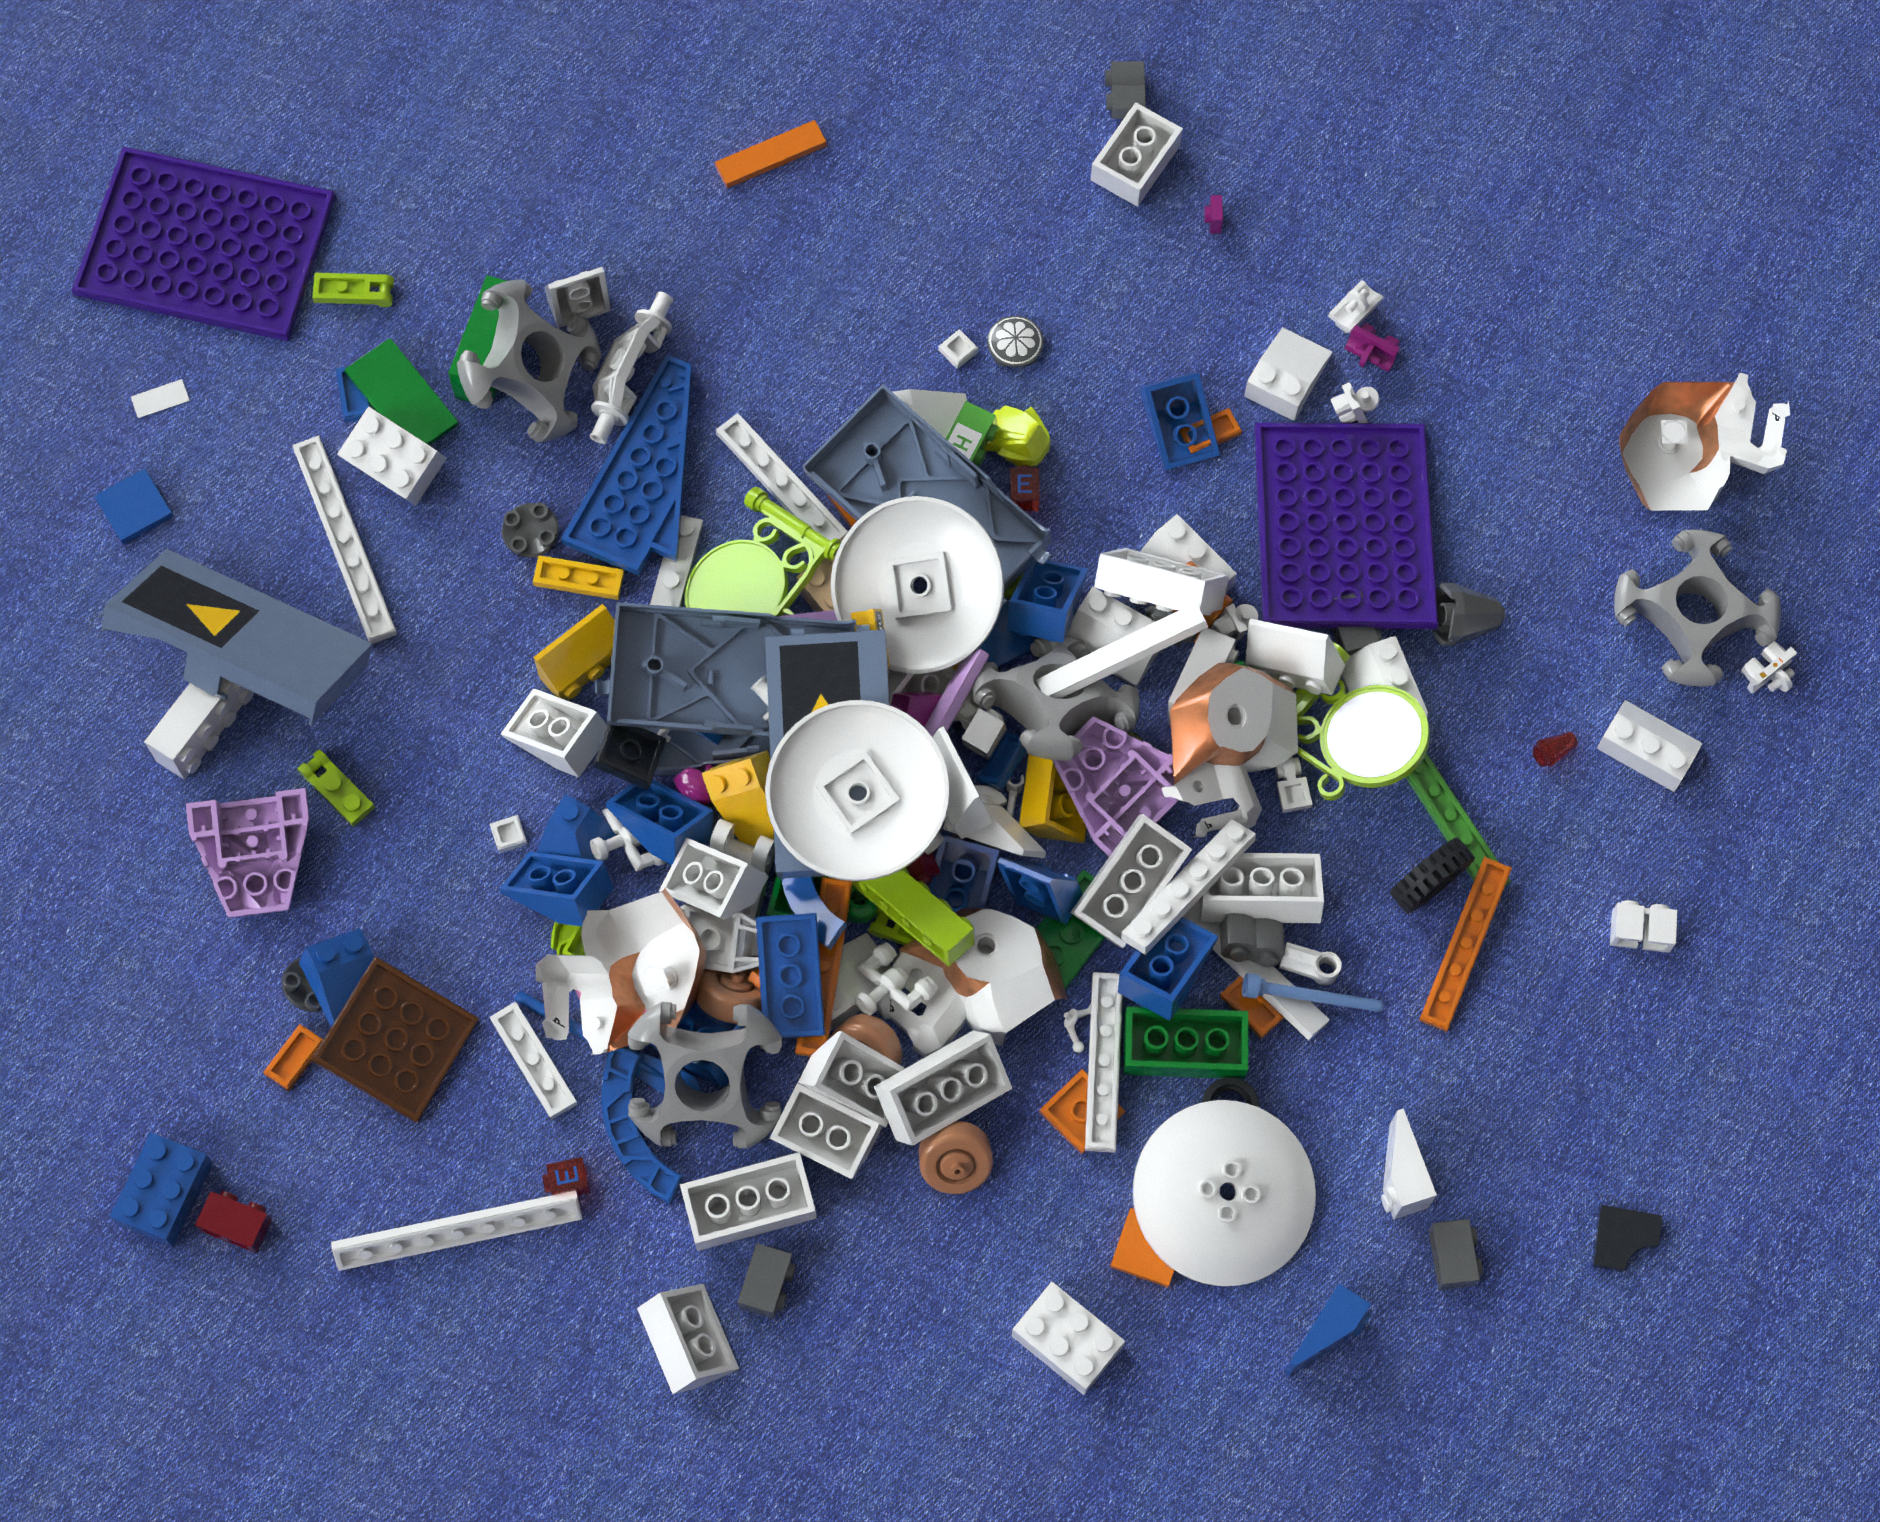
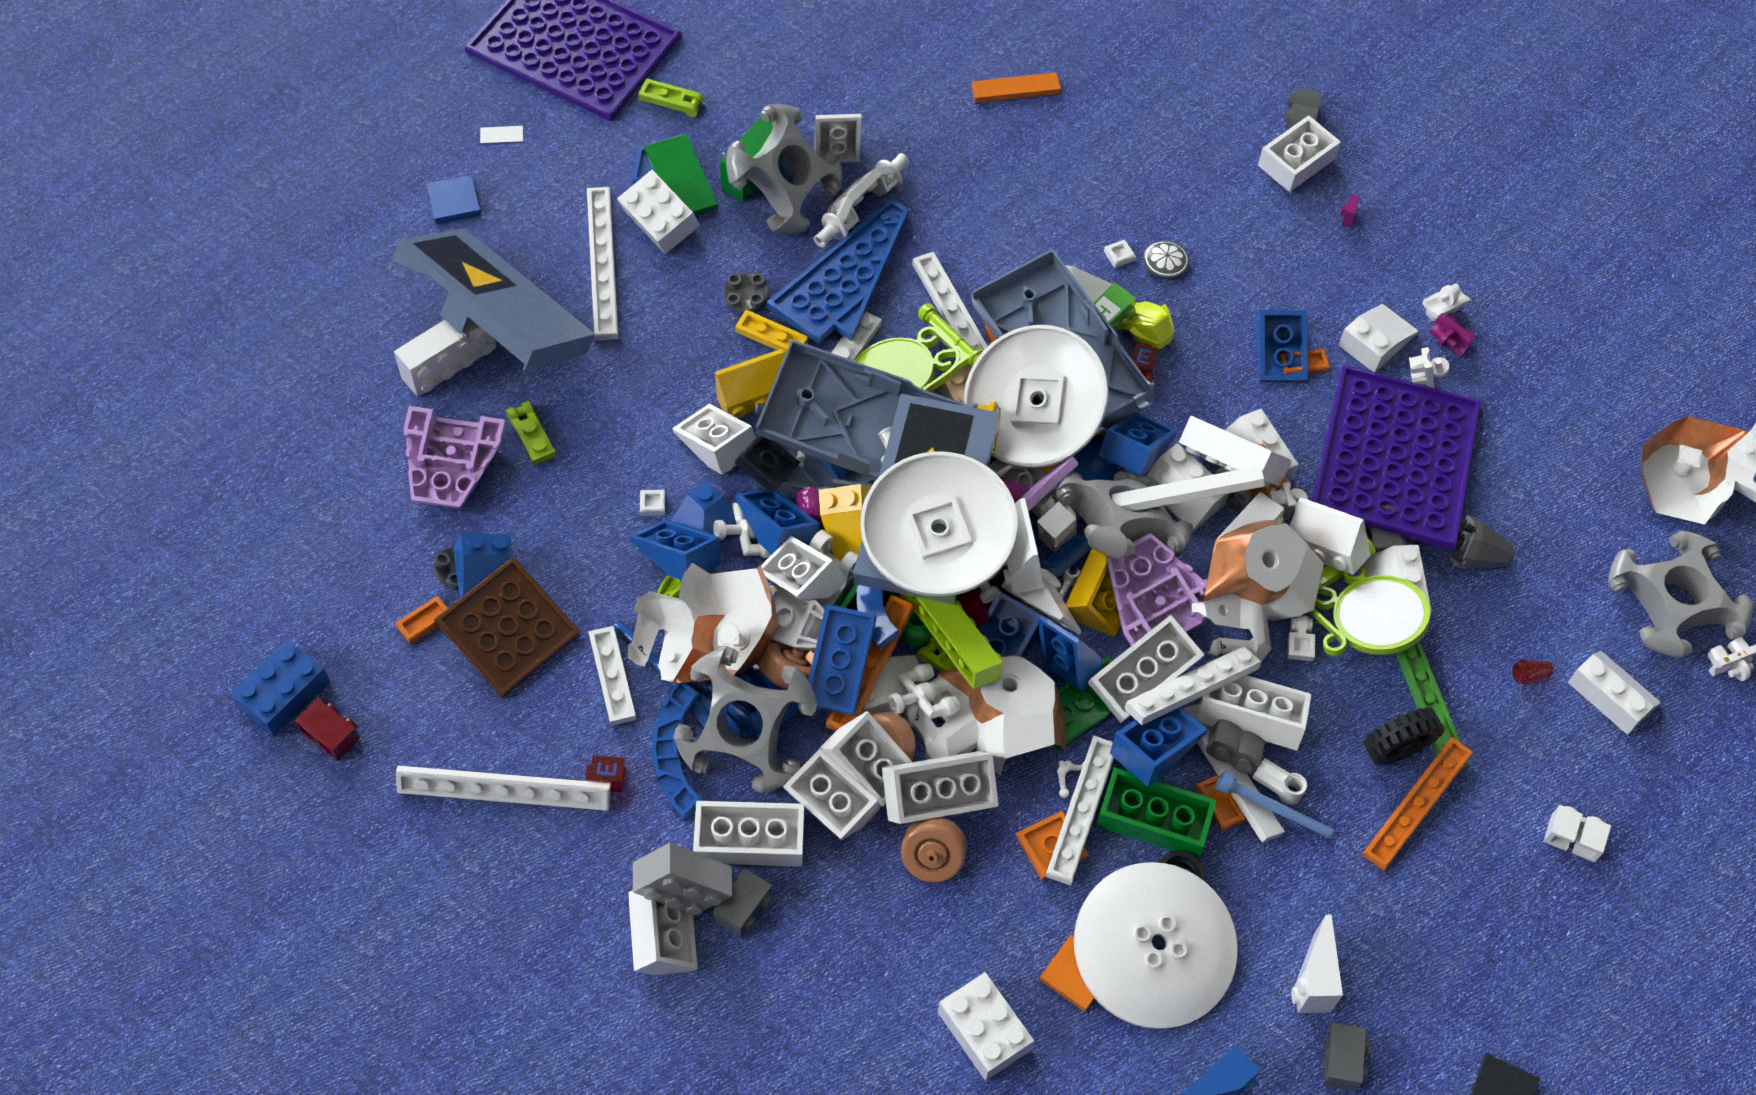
camera: 15 degrees right, 10 degrees down
none -> light grey brick [633,843,732,915]

